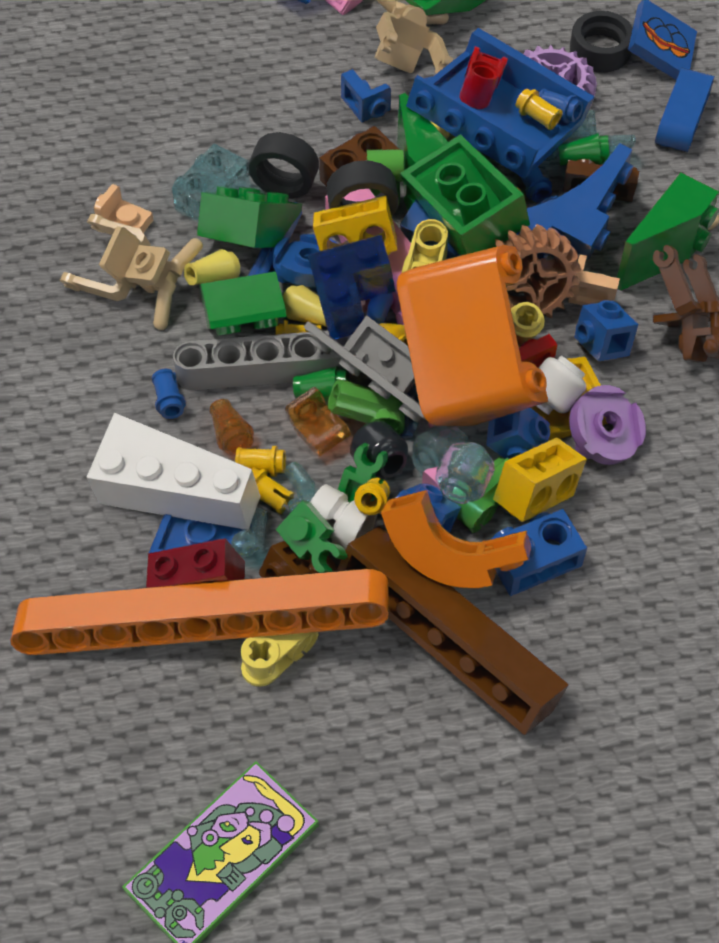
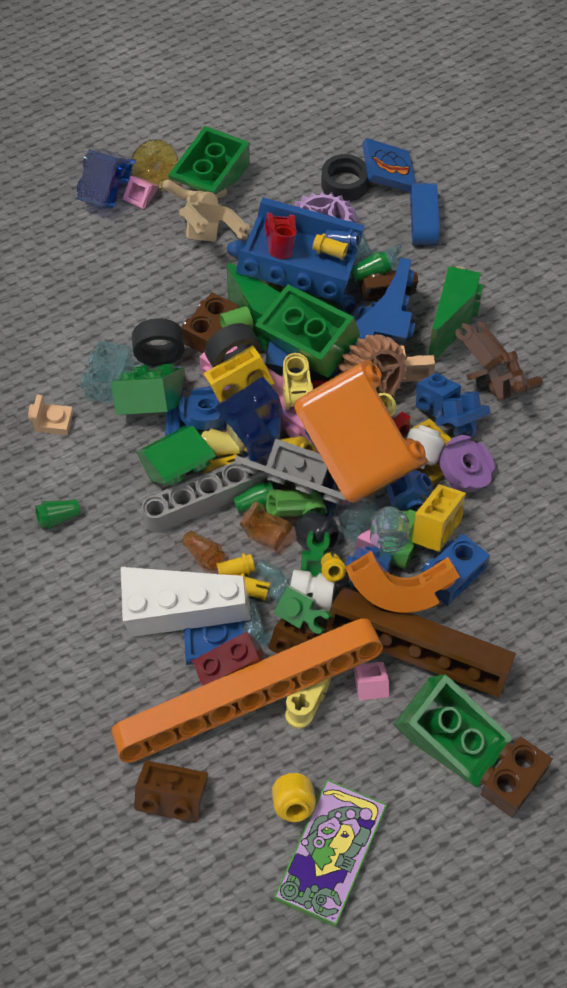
camera: 20 degrees left, 0 degrees up
tan piece [60,214,203,330] -> none
blue pin [152,368,186,419] -> none
light yellow cone [184,249,240,285] -> none
blue bracket [341,69,391,122] -> none
none -> green cone [35,499,81,529]
none -> reddish brown bracket [134,760,208,823]
none -> yellow head [272,773,316,822]
none -> bright pink slope [353,662,389,701]
none -> green slope [393,674,513,787]
none -> blue hips [436,391,490,439]
none -> reddish brown brick [480,736,553,818]

